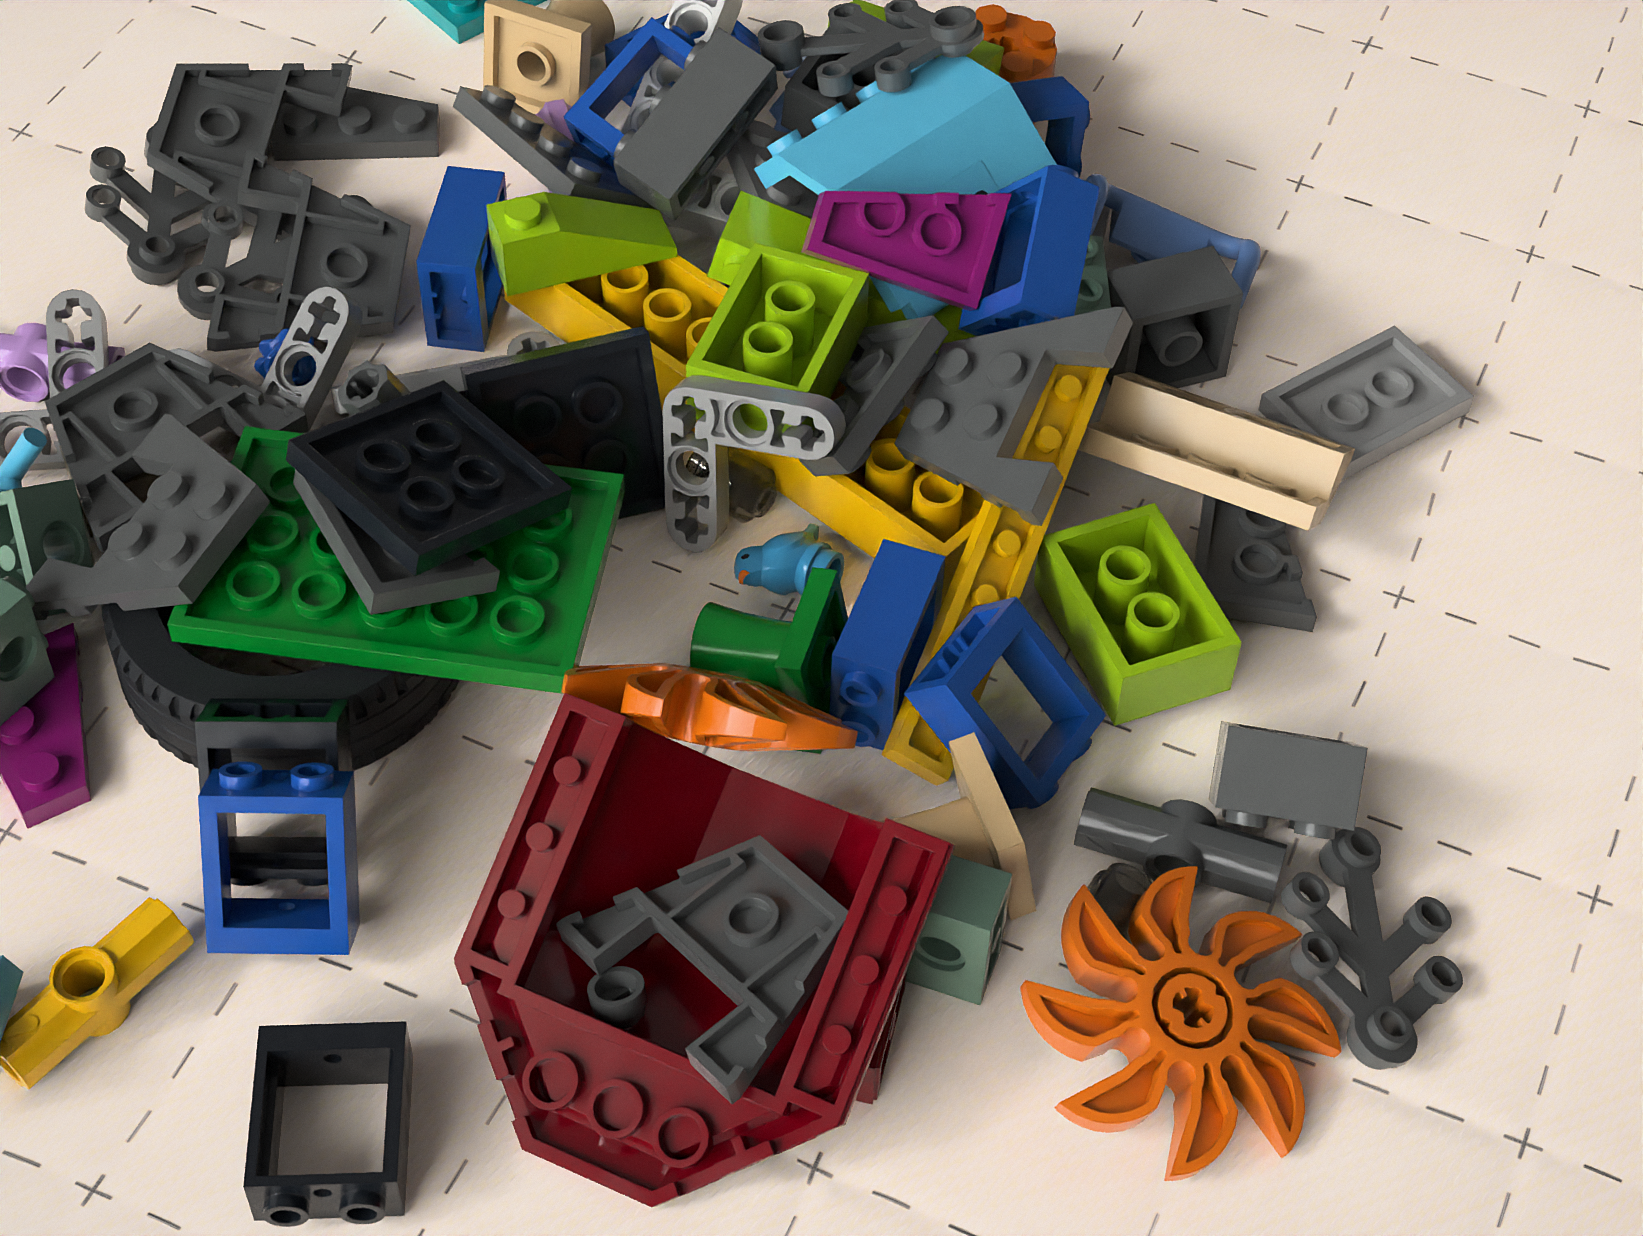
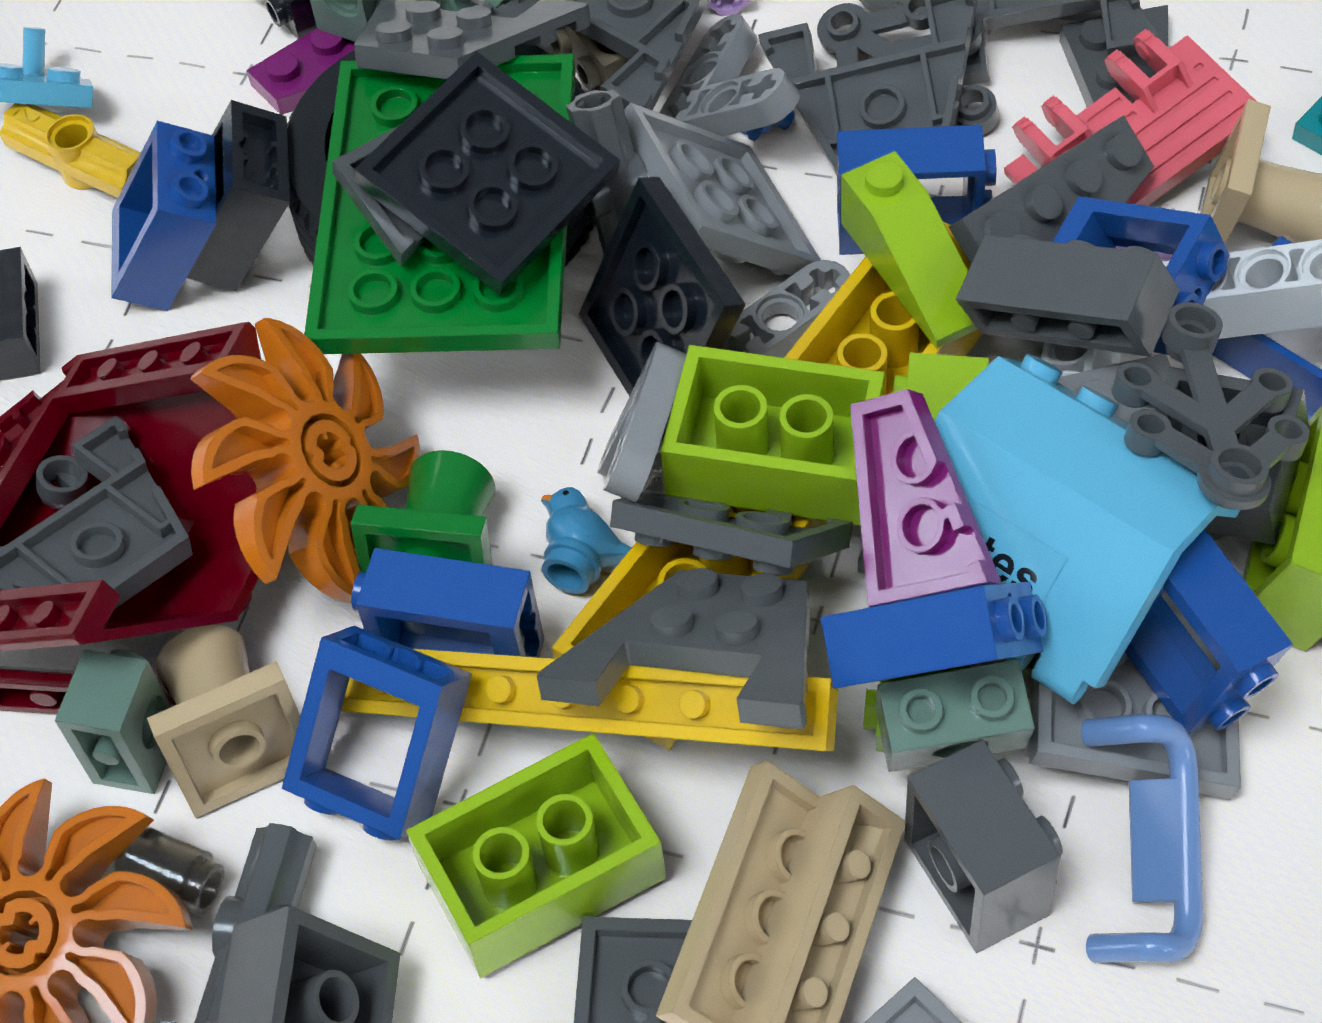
camera: 90 degrees right, 5 degrees up
none -> coral hinge [1004,29,1256,206]

